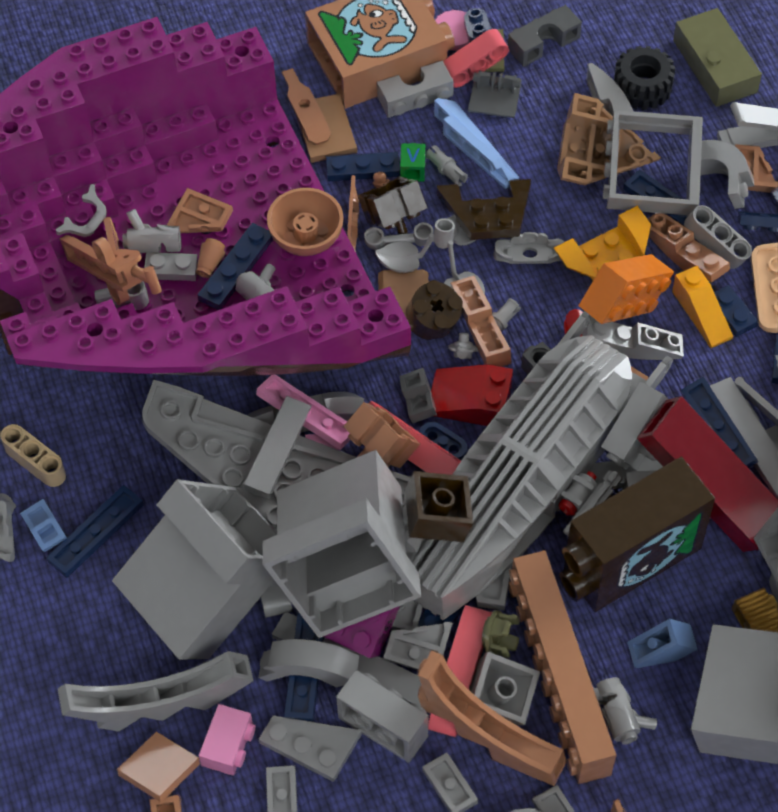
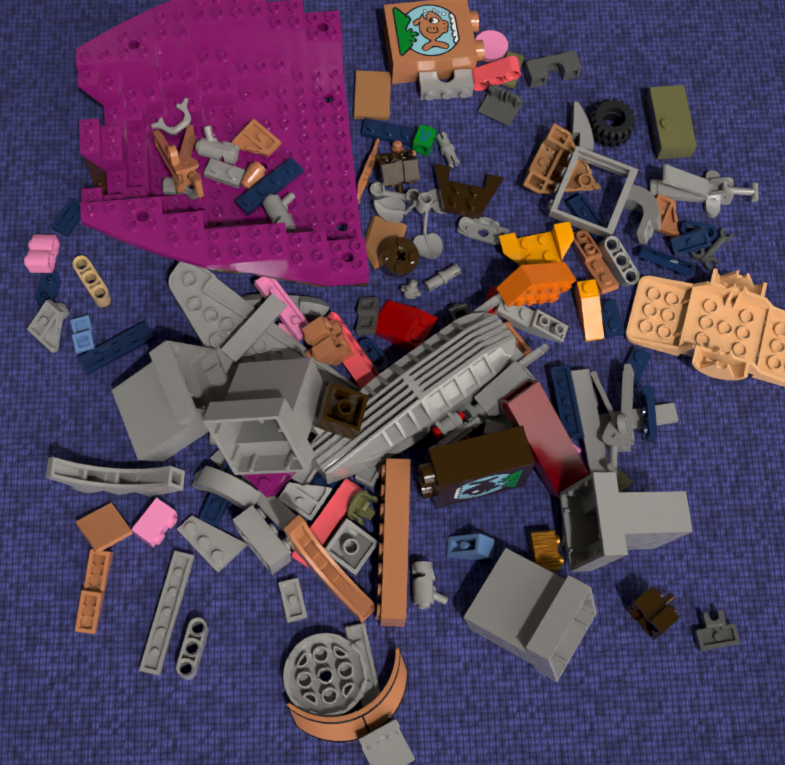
camera: 10 degrees right, 10 degrees up
nougat piece [267,188,343,256] -> none
nougat piece [282,68,331,145] -> none
light blue wedge [434,98,519,189] -> none
nougat slope [450,275,512,367] -> none
dark blue plate [464,8,491,42] -> none

